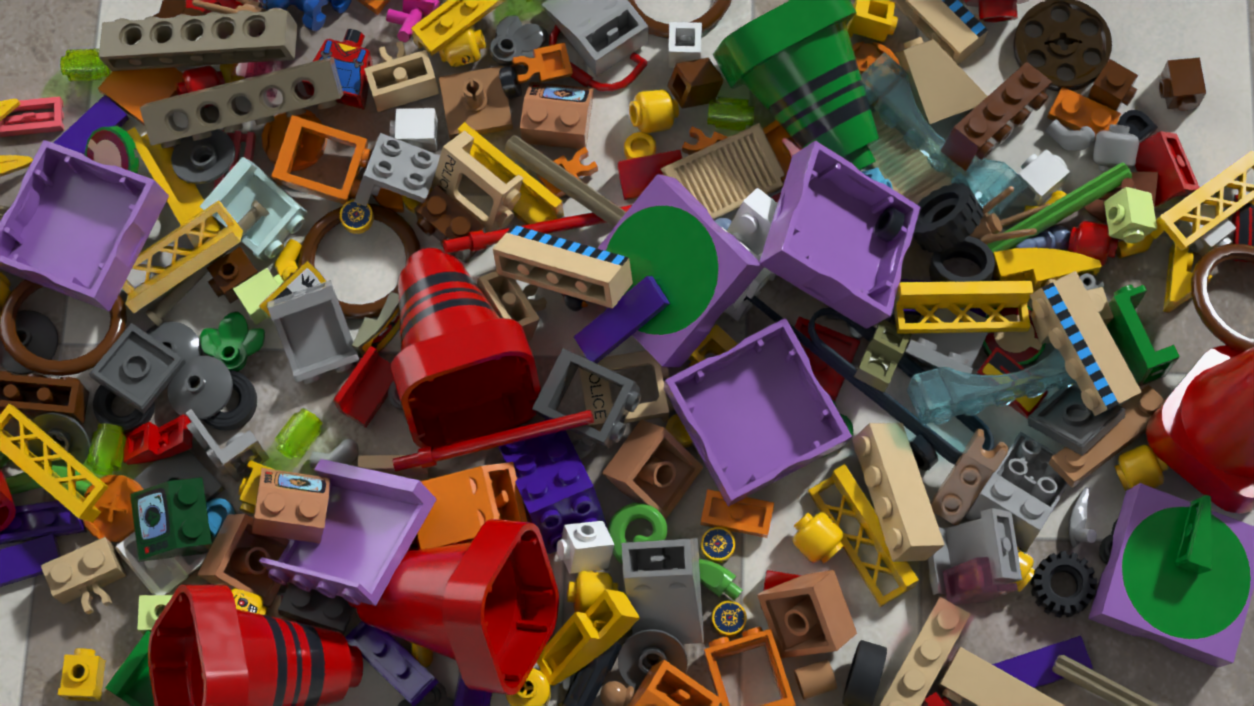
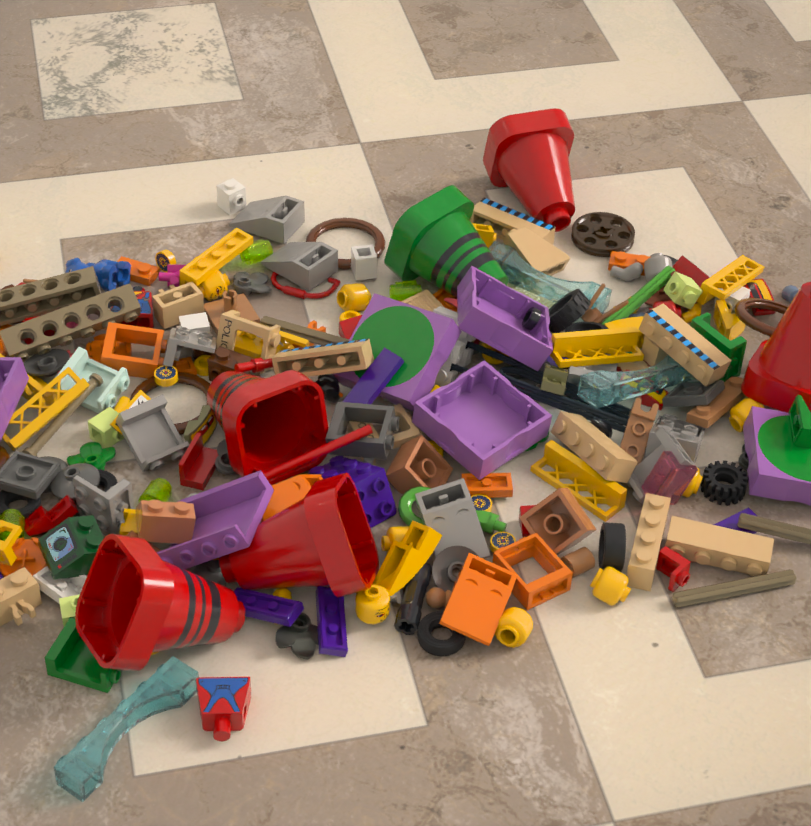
camera: 20 degrees left, 30 degrees down
yellow brick [58,648,106,702] -> none
reddish brown brick [207,246,258,304] -> none
black tile [499,65,522,99] -> none
orange plate [512,42,573,84] -> none
nougat slope [520,82,594,149] -> none
white brick [557,521,614,574] -> none
reddish brown brick [667,57,724,109] -> none
yellow head [792,512,844,564] -> none
reddish brown brick [941,62,1052,171] -> none
white brick [1014,149,1070,206] -> none
light grey bar [1069,487,1097,548] -> none
reddish brown brick [1087,59,1138,111] -> none
reddish brown brick [1159,57,1206,111] -> none

